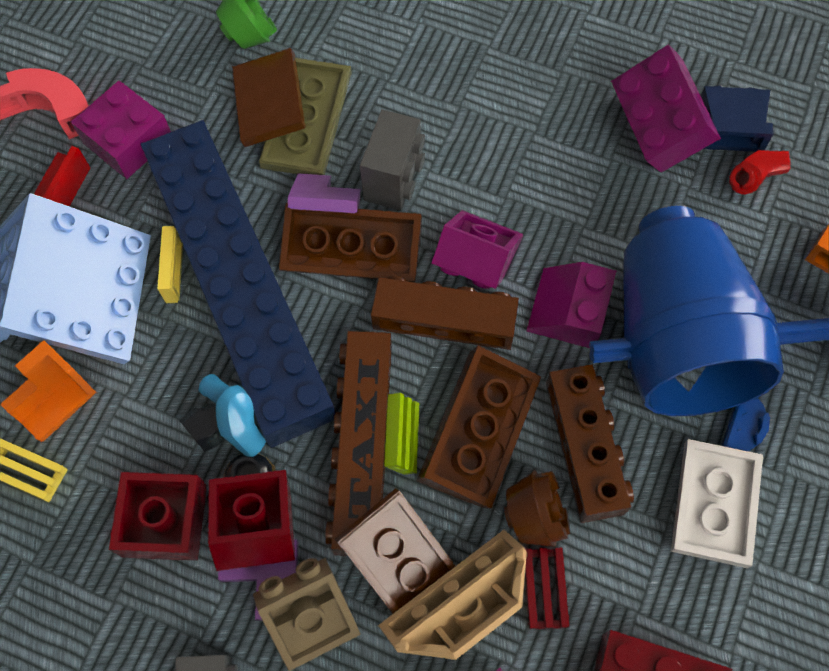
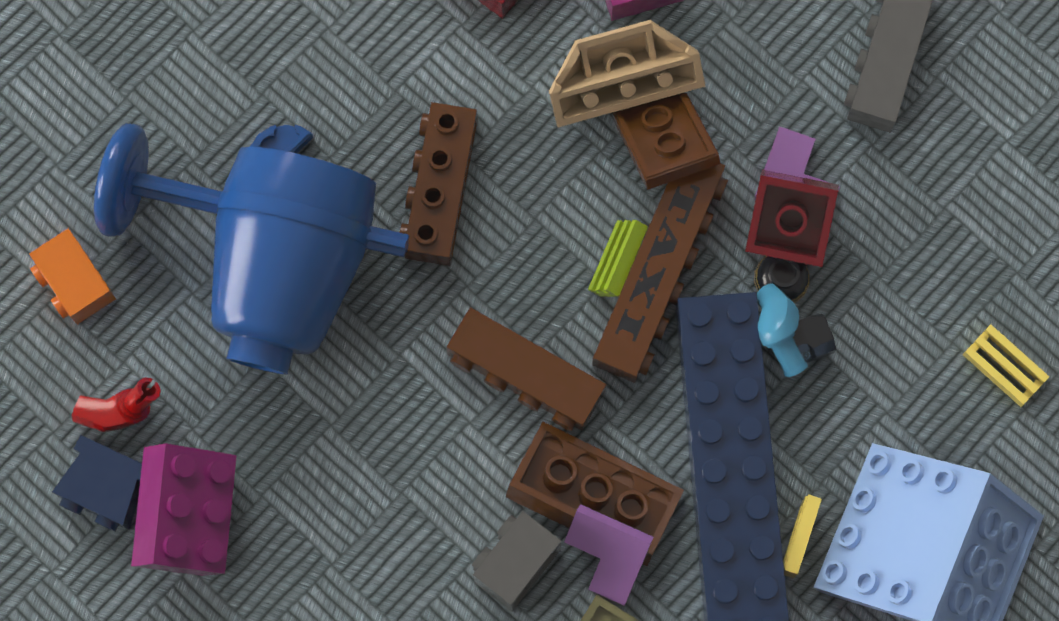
camera: 160 degrees left, 10 degrees up
orange panel [0,340,97,442] -> none
dark red brick [109,472,207,561] -> none
dark tan plate [253,558,361,671] -> none
reddish brown slope [416,345,542,509] -> none
magenta slope [432,210,523,289] -> none
reddish brown cone [504,471,570,547] -> none
dark red tile [525,547,570,630] -> none
magenta slope [526,262,617,348] -> none
white plate [671,439,763,568] -> none

